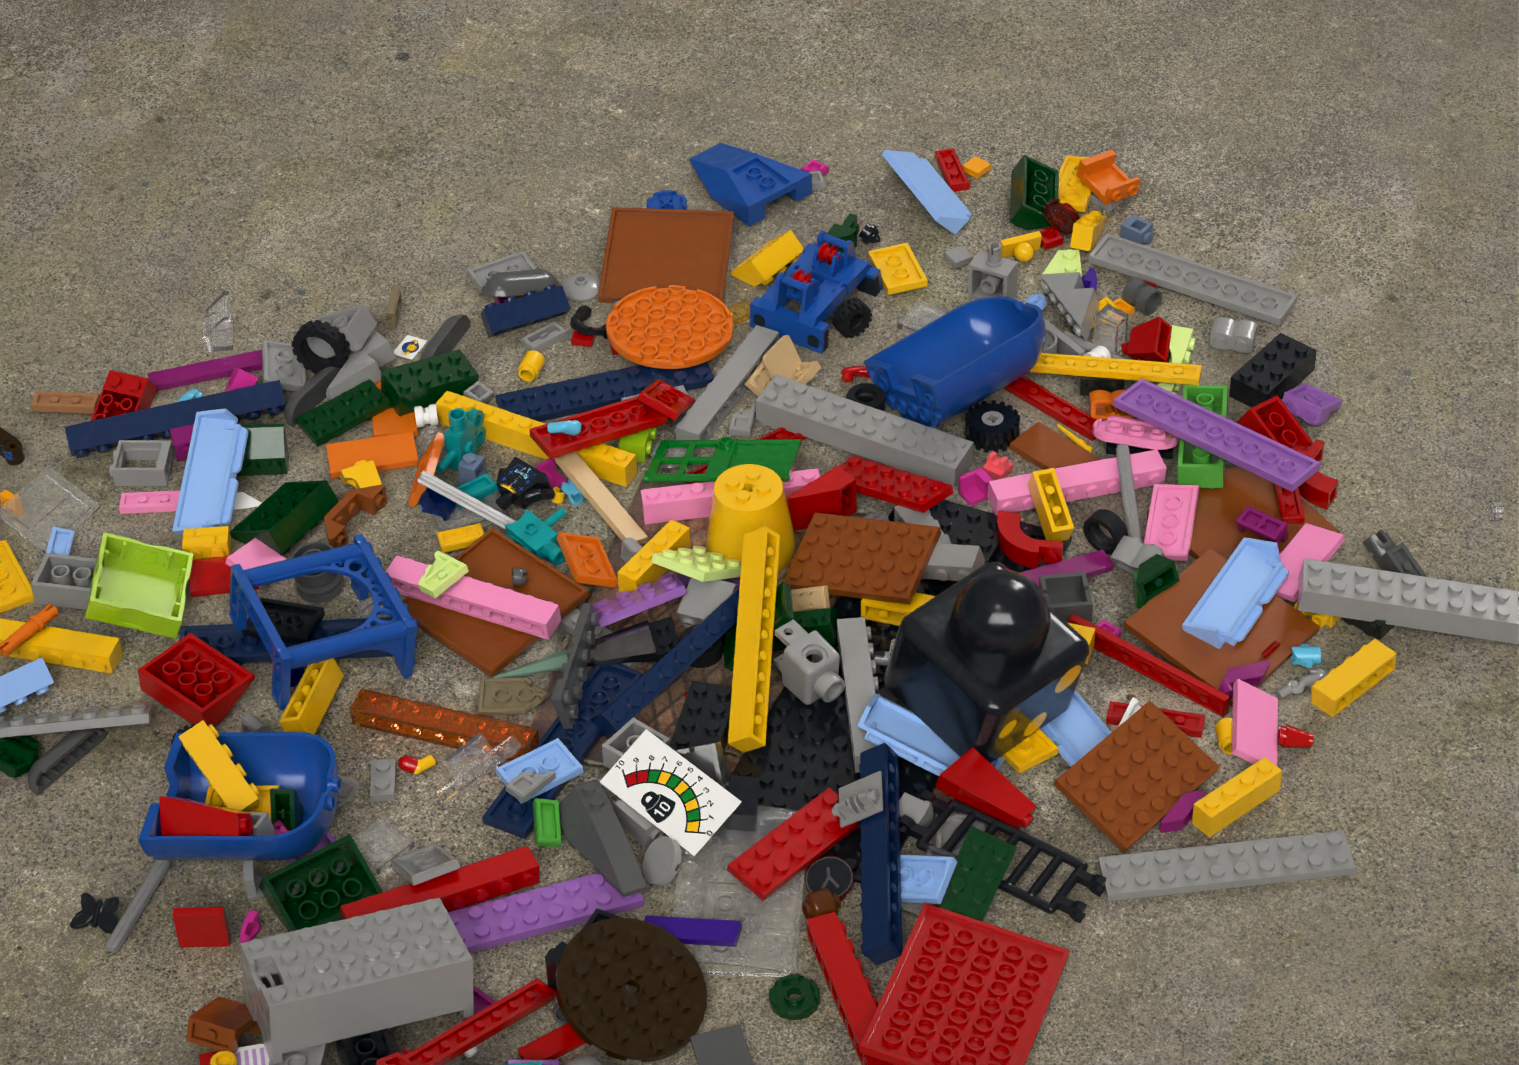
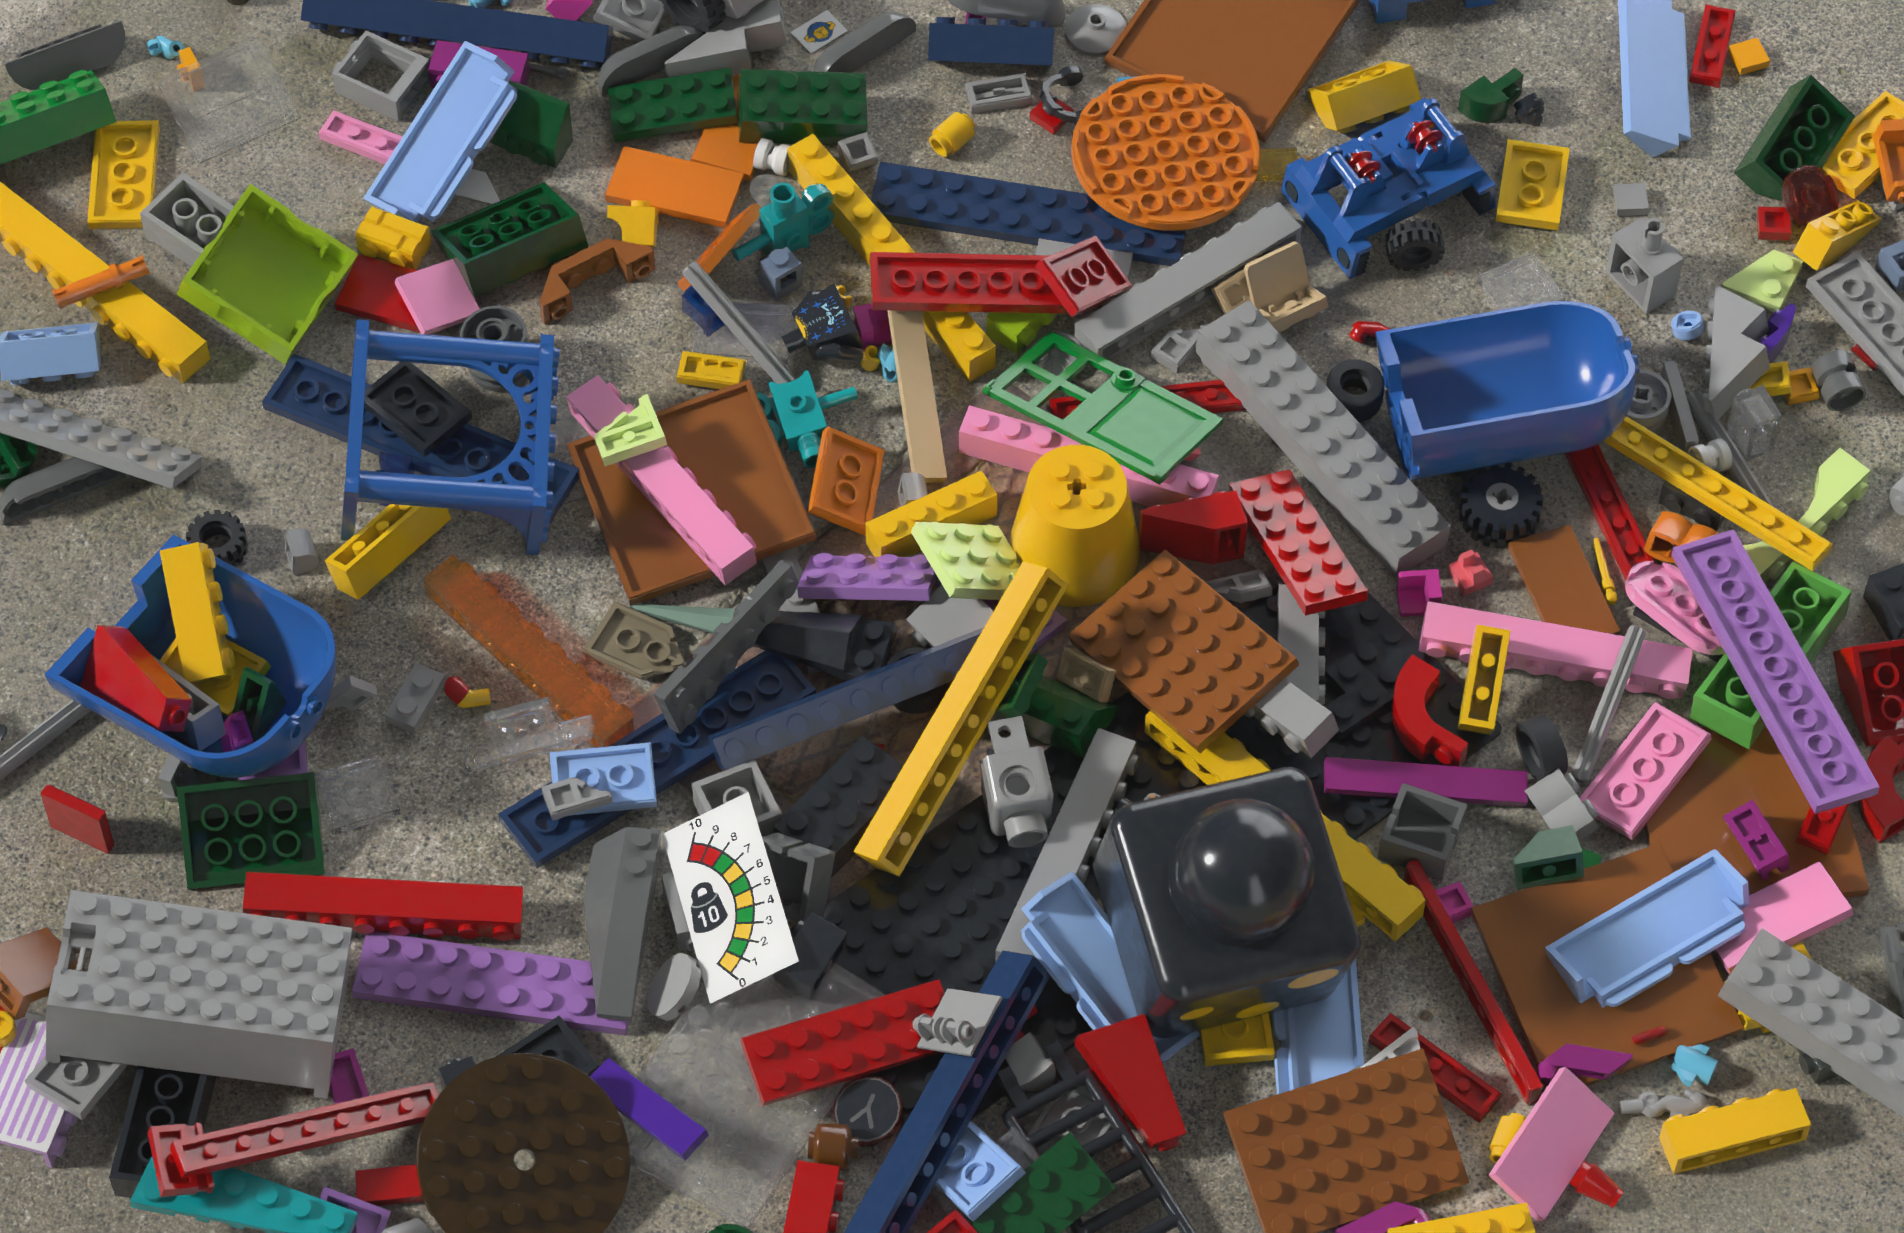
camera: 25 degrees right, 15 degrees up
light blue tile [46,526,75,556] -> none
red slope [138,633,255,726] -> none
dark pink tile [240,909,262,943] -> none
light grey tile [391,843,460,886] -> none
teal tile [454,473,499,509] -> none
dark grey hinge [512,568,529,586] -> none
bright green tile [533,798,562,848] -> none
medium azure arm [547,420,582,436] -> none
yellow tile [1000,231,1042,262] -> none
red torso [1121,317,1172,362] -> none

